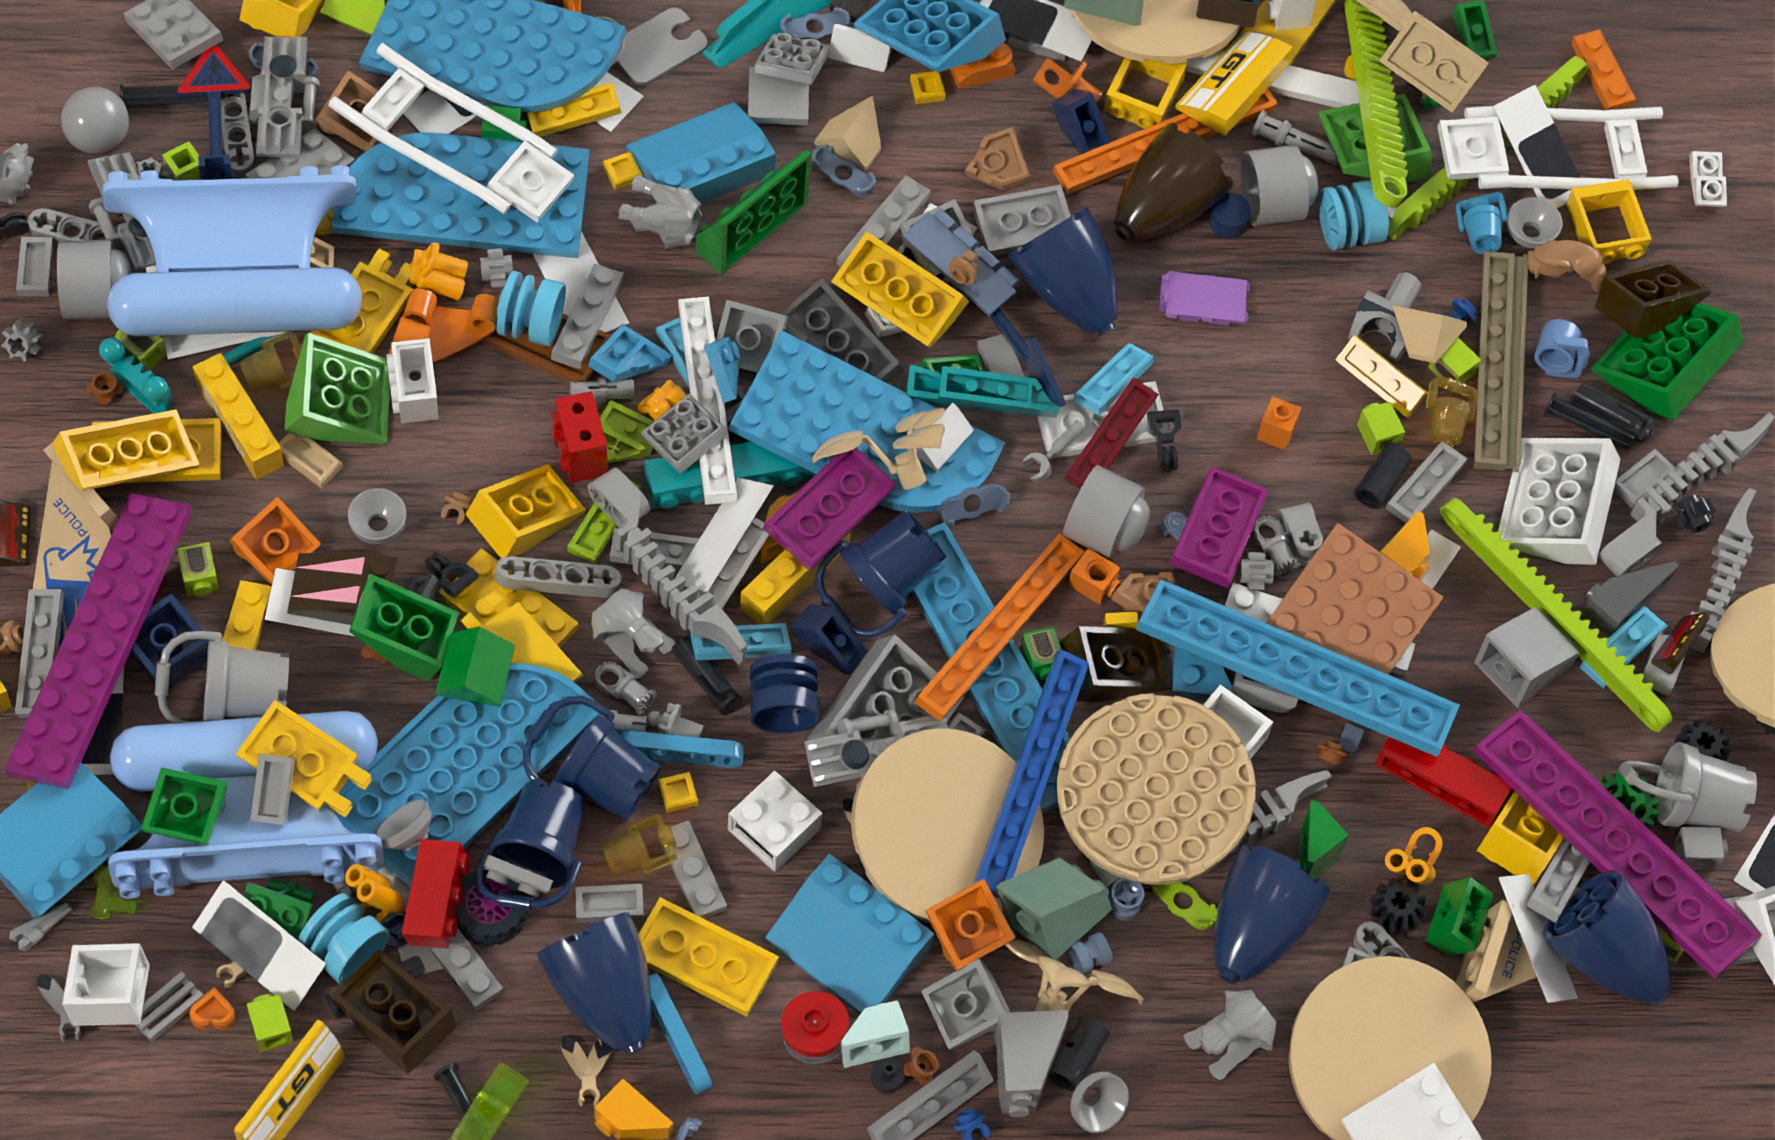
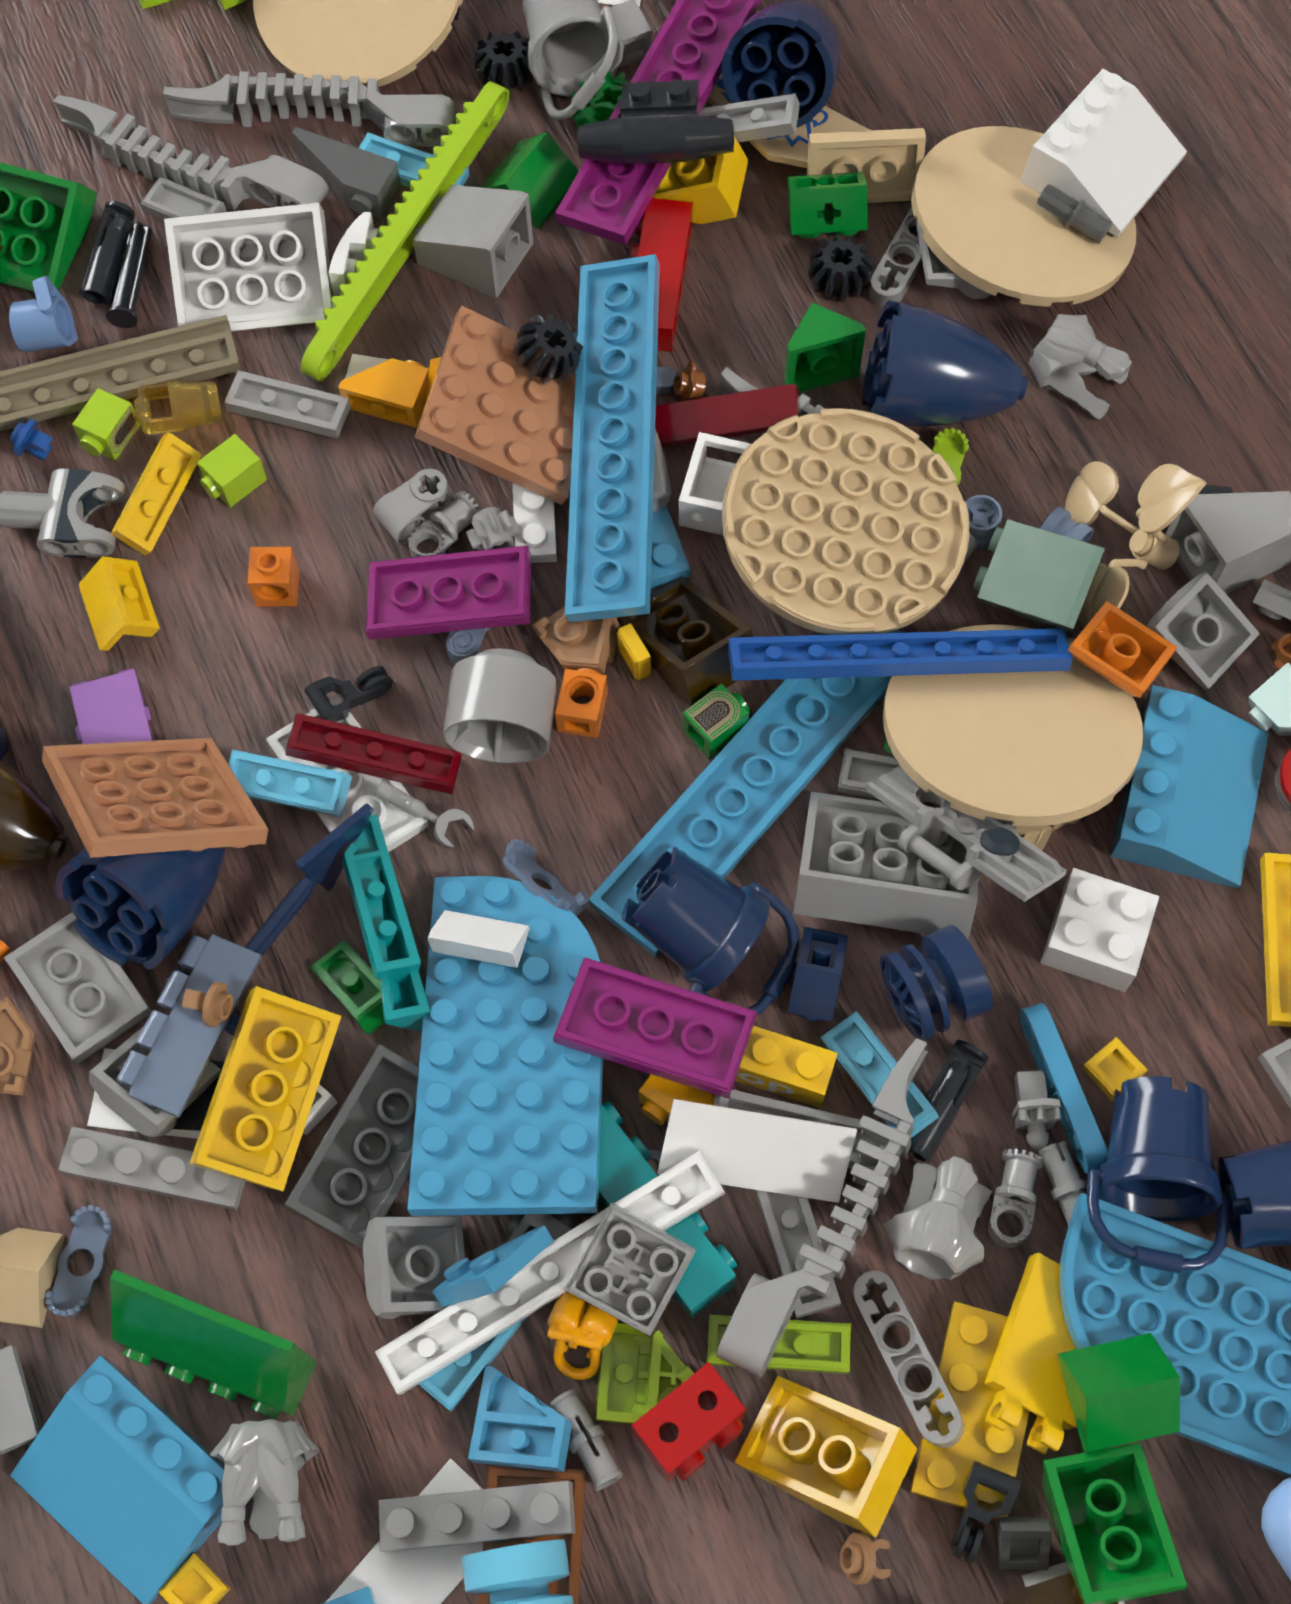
camera: 105 degrees left, 5 degrees up
clear yellow piece [602,814,677,876] -> none
light grey plate [658,820,727,919] -> none
tan plant [812,408,945,489] -> none
orange plate [915,533,1085,722] -> none
light grey tile [977,334,1025,377] -> none
light grey piece [1070,1071,1129,1133] -> none
black pin [1354,442,1412,509] -> none
light orange piece [1385,827,1443,885] -> none
tan slope [1392,305,1467,363] -> none
white sticker [1498,874,1578,1003] -> none
slope [1651,613,1710,675] -> none
black gear [1674,494,1716,533] -> none
none -> nougat plate [42,738,268,858]
none -> yellow panel [79,556,160,651]
none -> white slope [328,212,380,296]
none -> green slope [481,132,579,229]
none -> black gear [512,314,584,385]
none -> black plate [577,80,734,164]
none -> dark red tile [655,384,800,448]
none -> dark grey axle [1037,184,1113,244]

